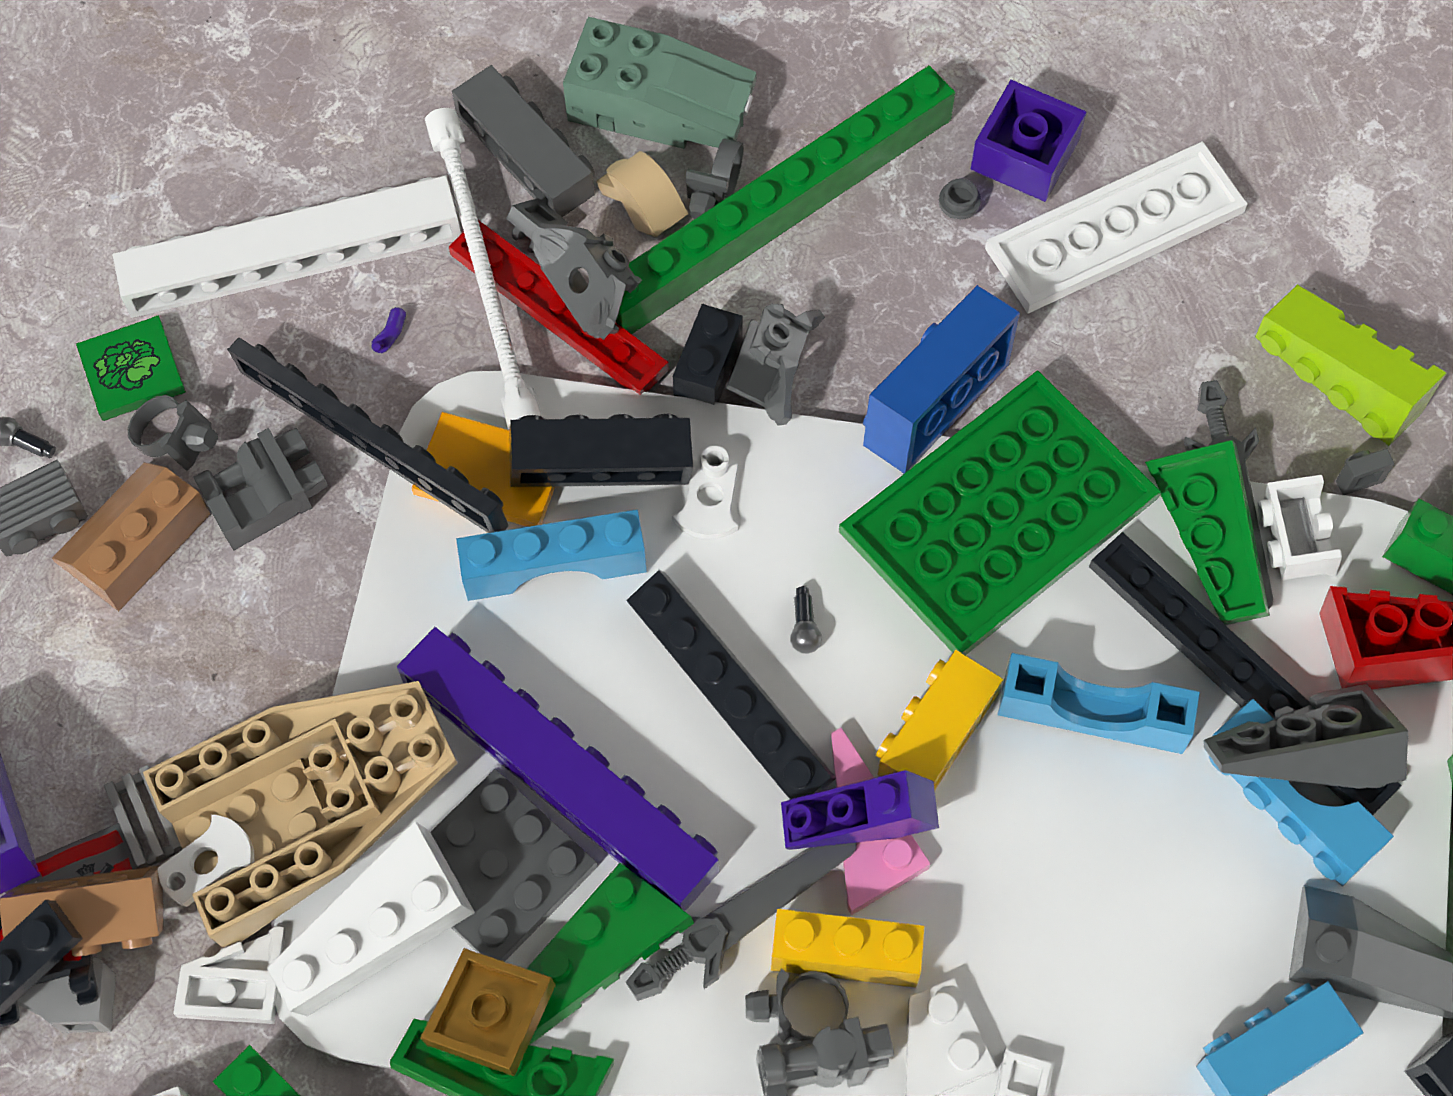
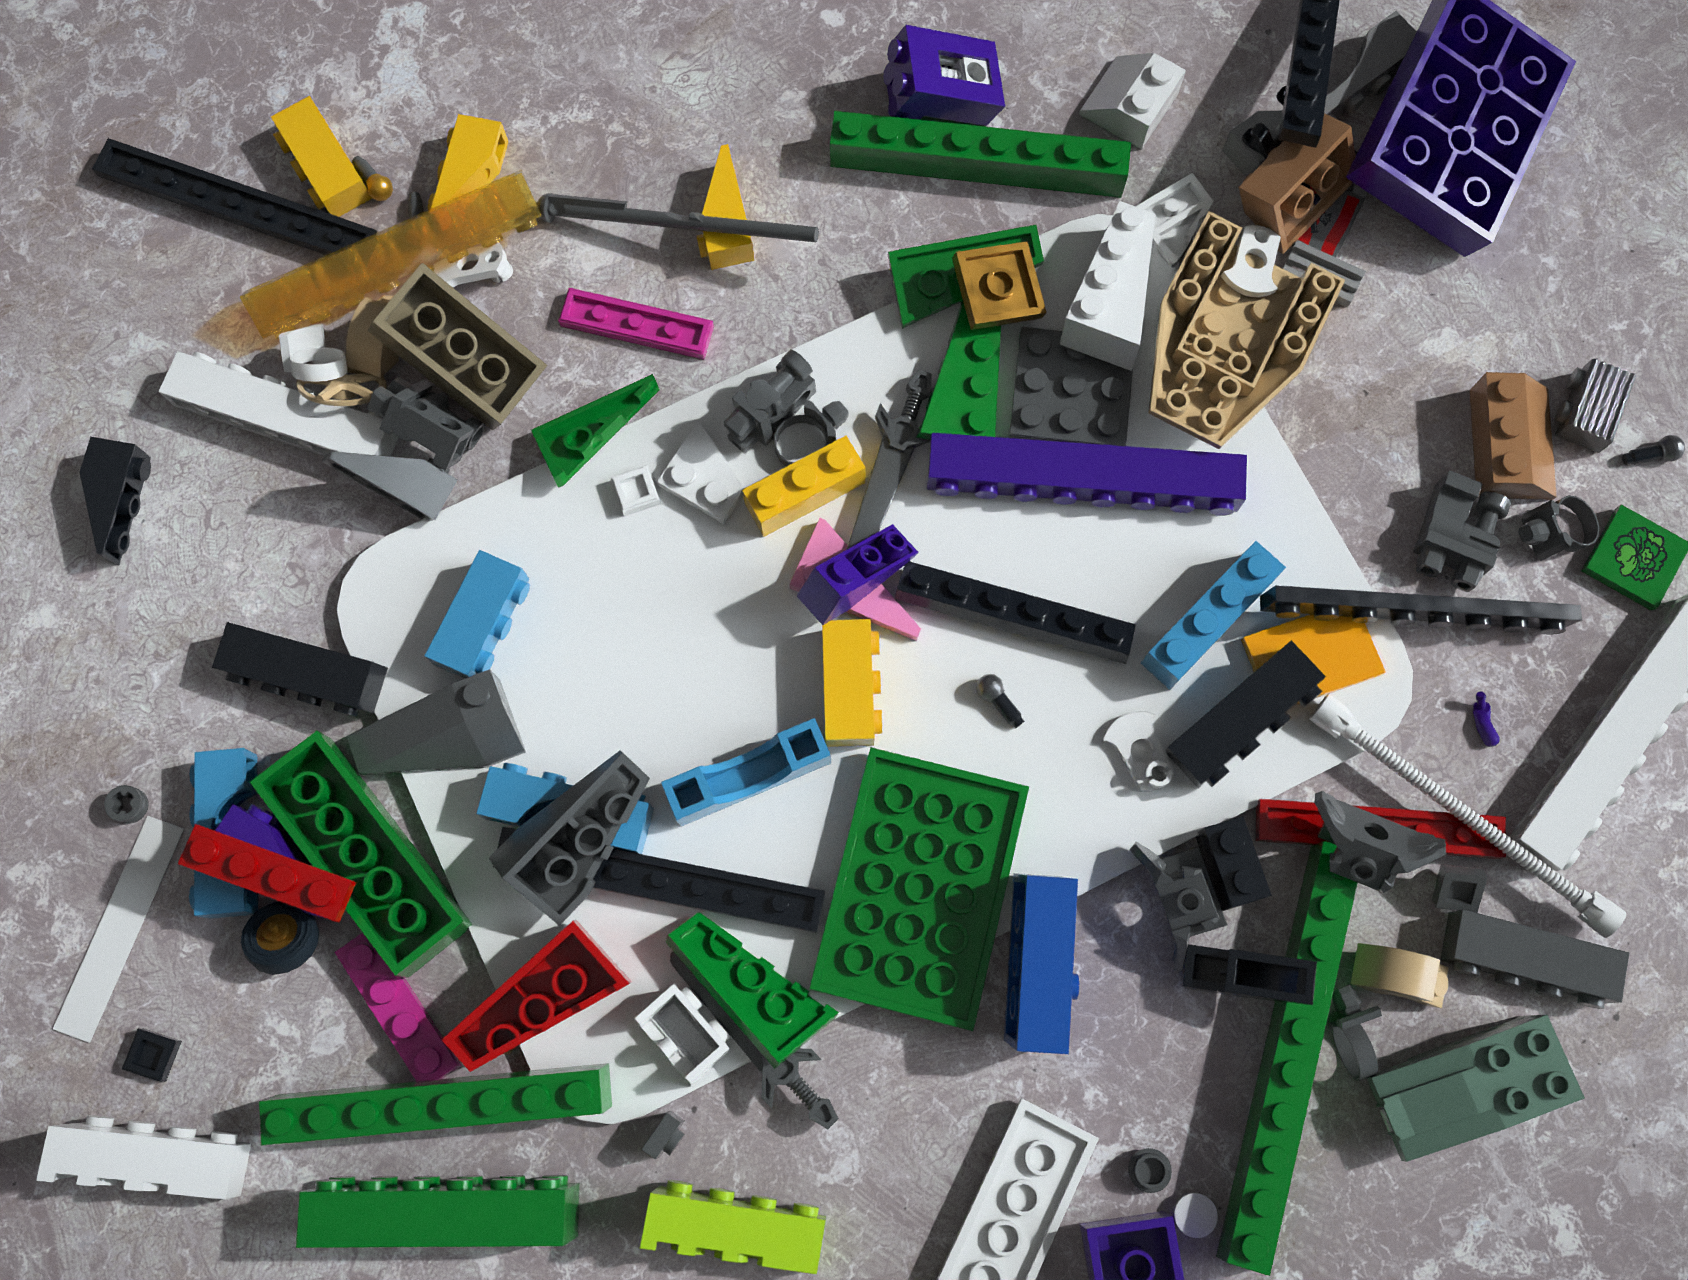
camera: 145 degrees right, 10 degrees up
none -> white tile [1173,1192,1218,1238]
none -> black slope [1183,944,1317,1005]

